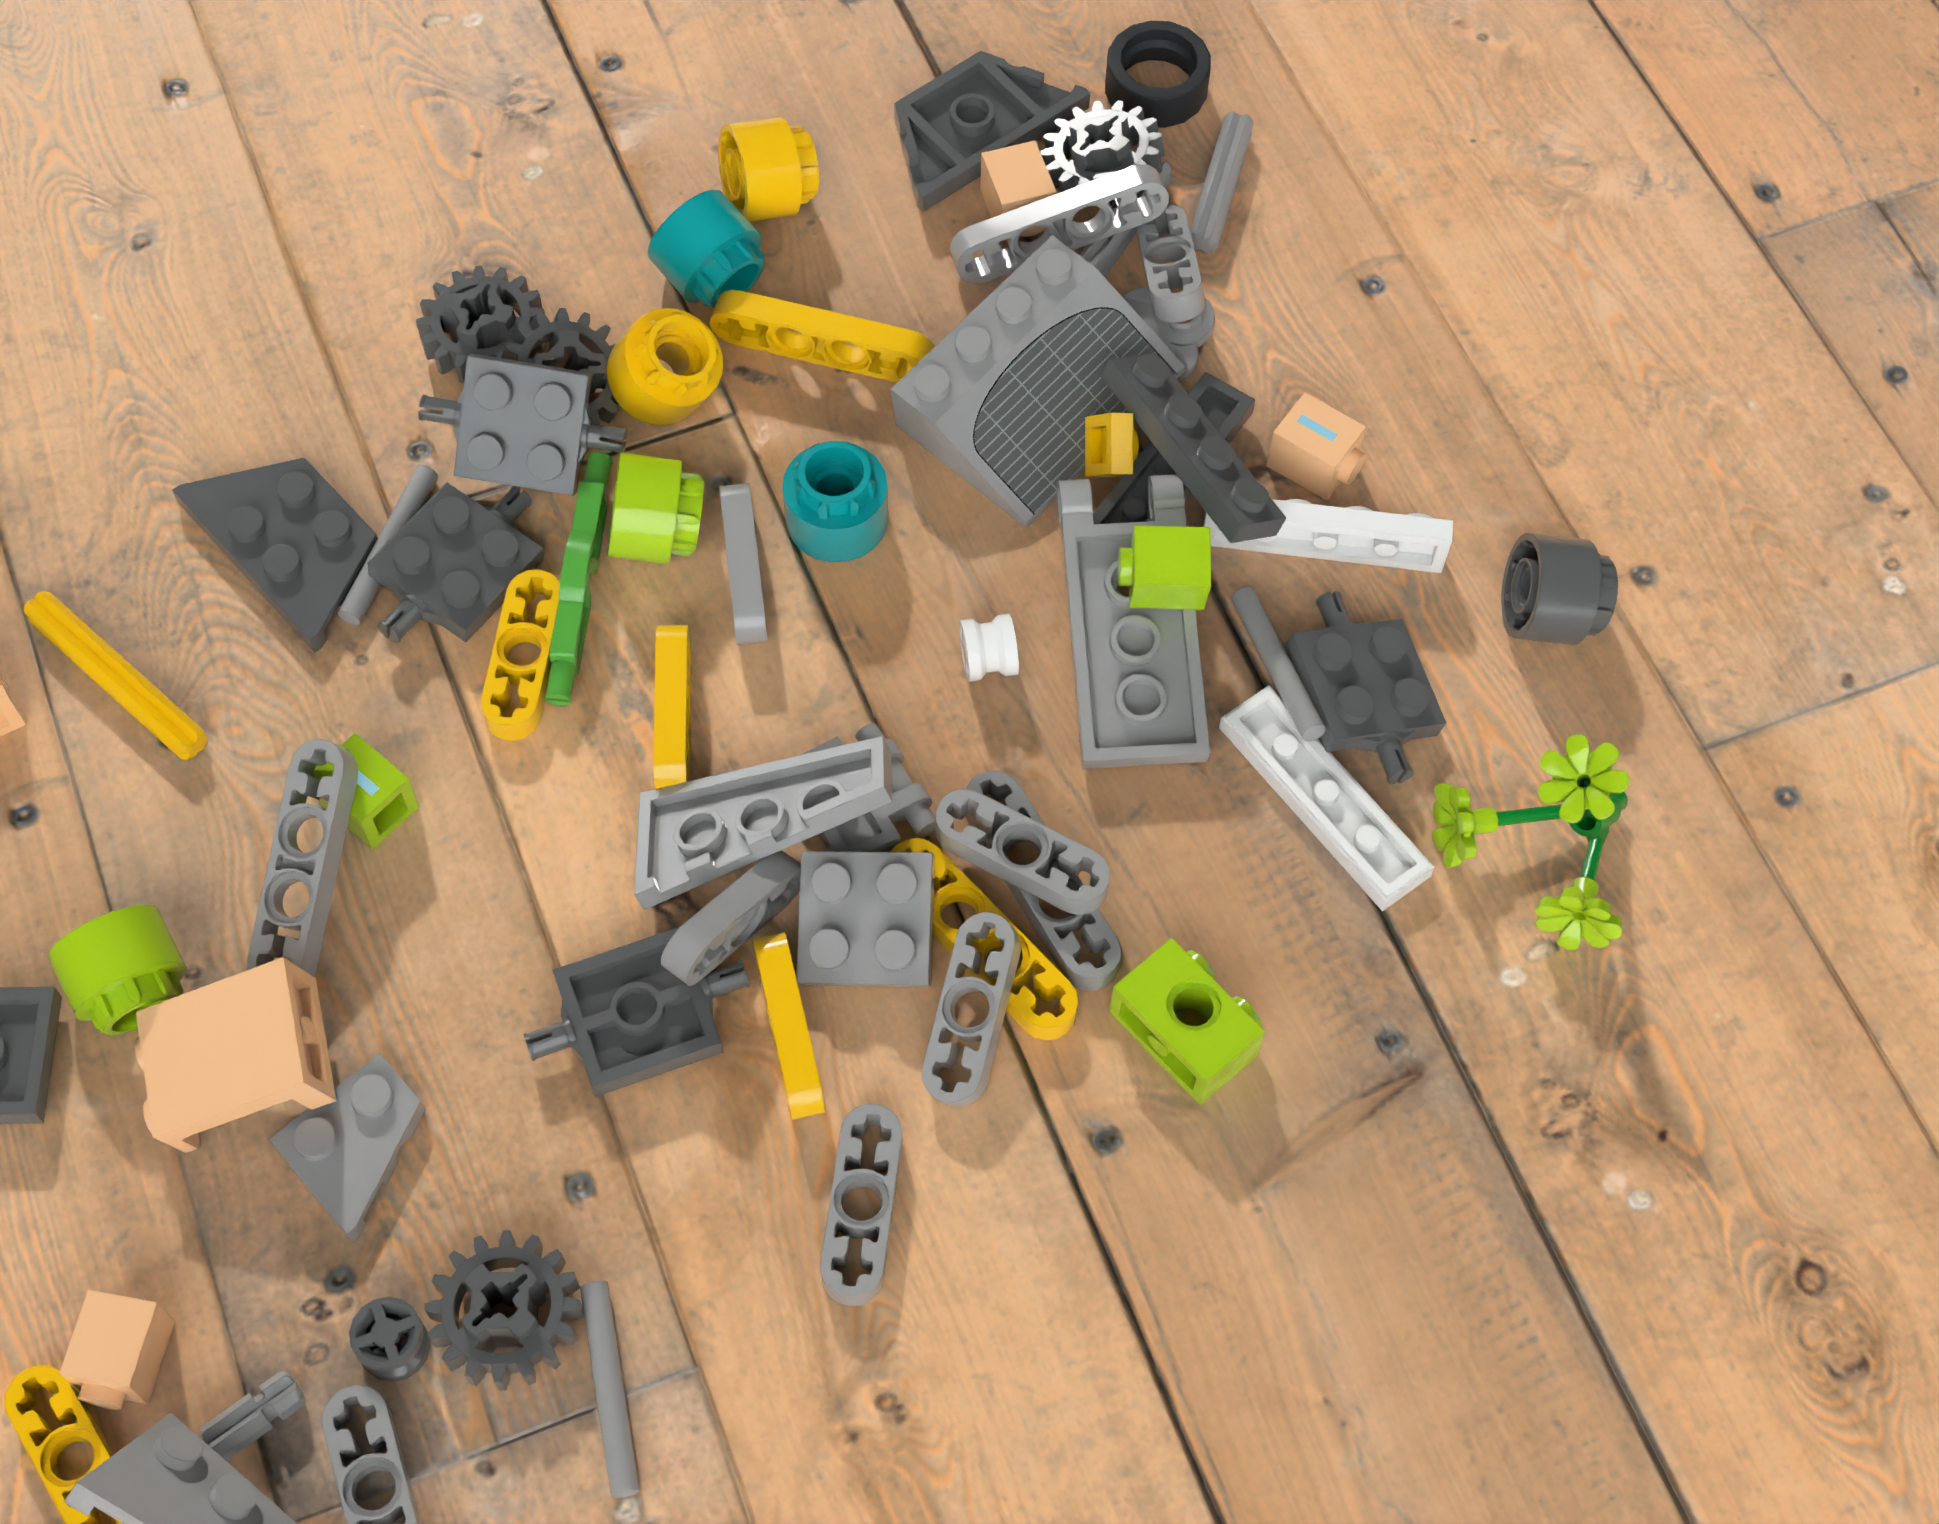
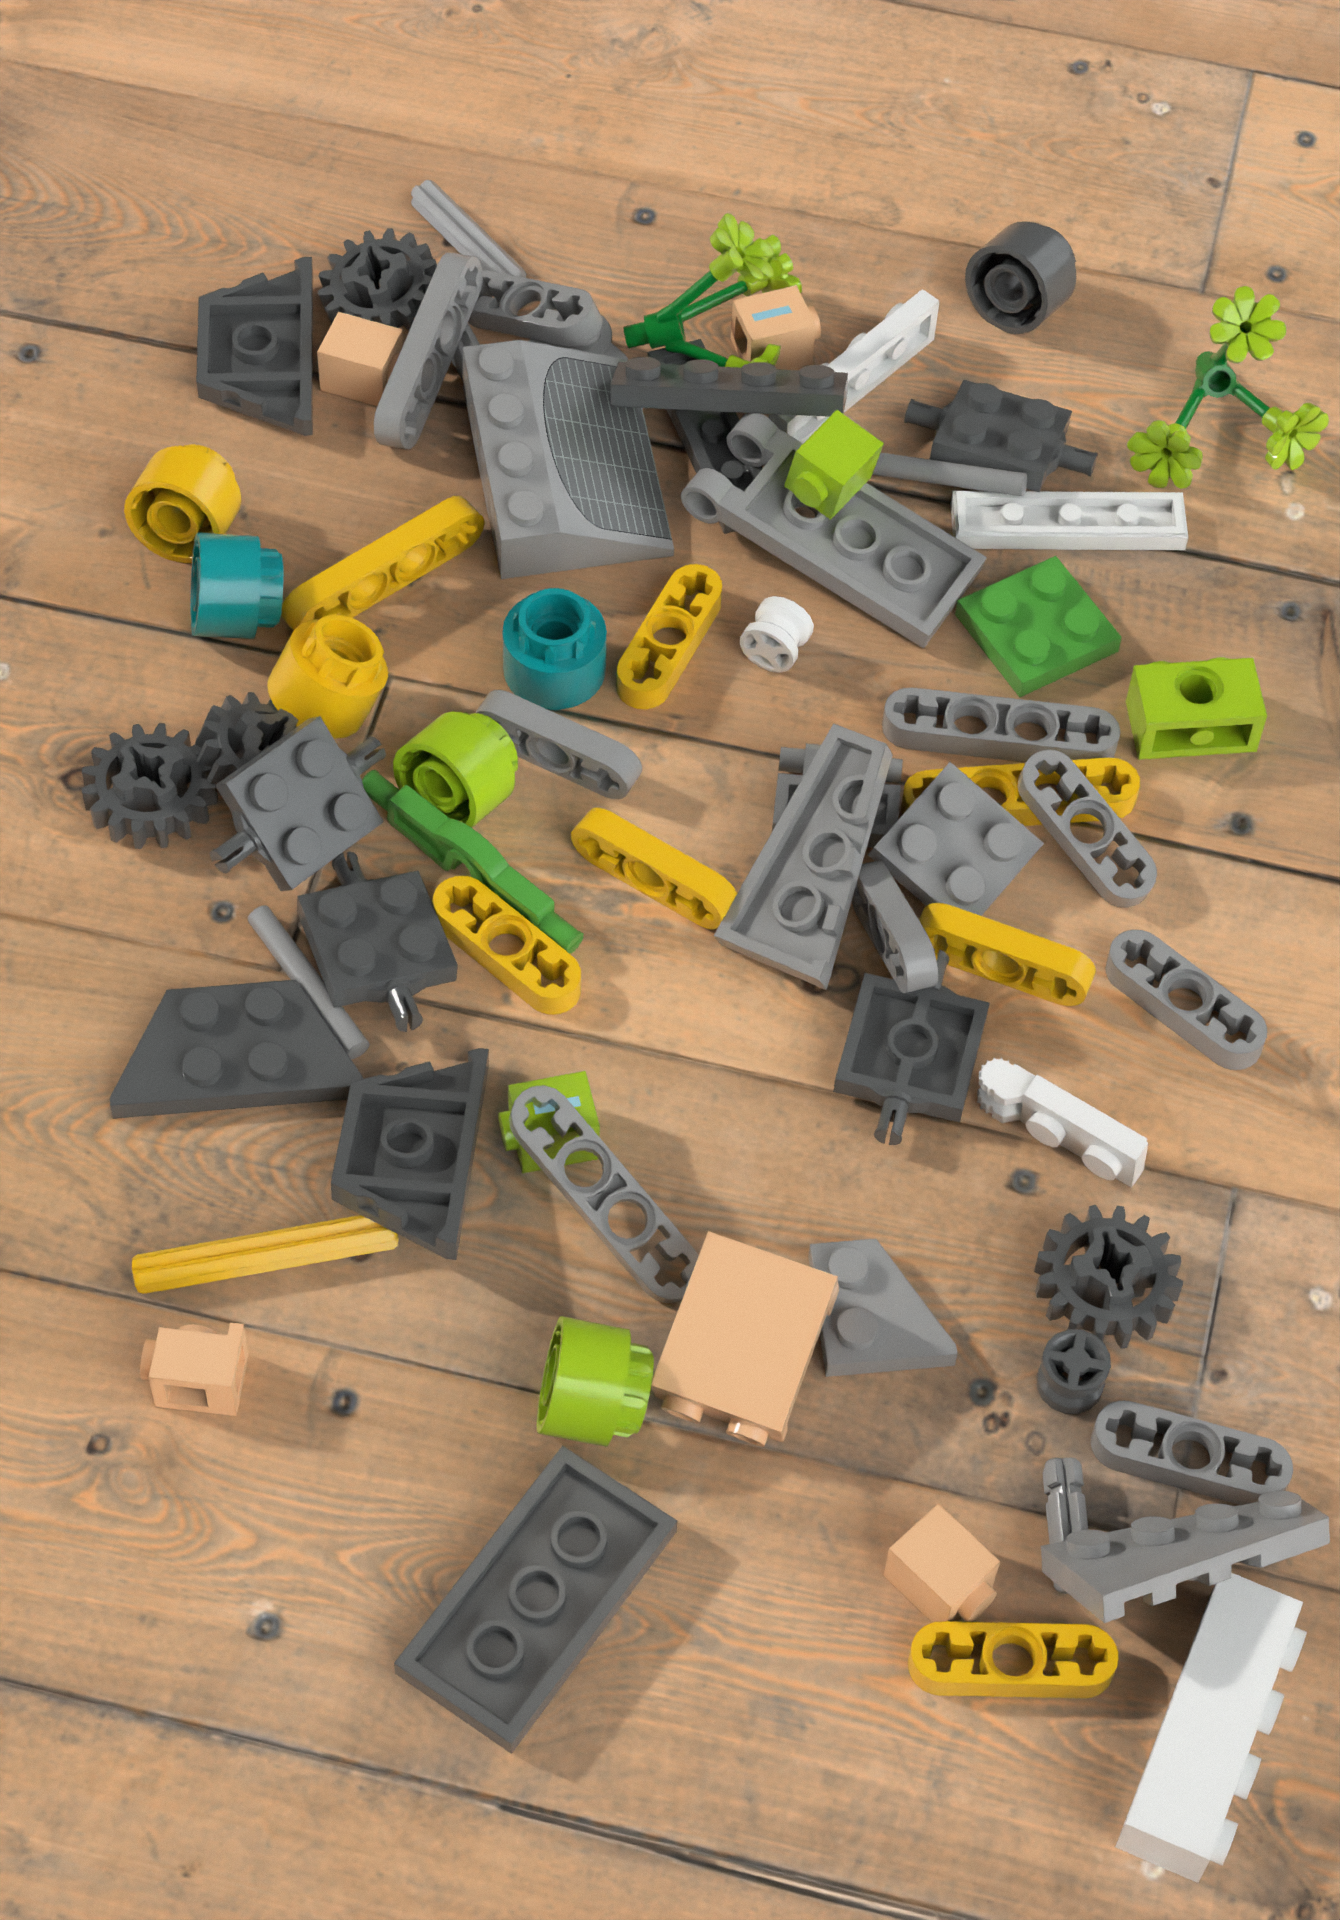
camera: 55 degrees left, 5 degrees down
light grey bar [580,1281,640,1498] -> none
light grey beam [935,789,1110,915] -> none
yellow plate [1085,413,1139,477] -> none
black tyre [1105,20,1211,128] -> none
none -> dark grey wing [331,1048,489,1260]
none -> yellow beam [616,564,722,710]
none -> plant [623,213,802,368]
none -> bright green plate [955,556,1122,698]
none -> white hinge [977,1058,1148,1188]

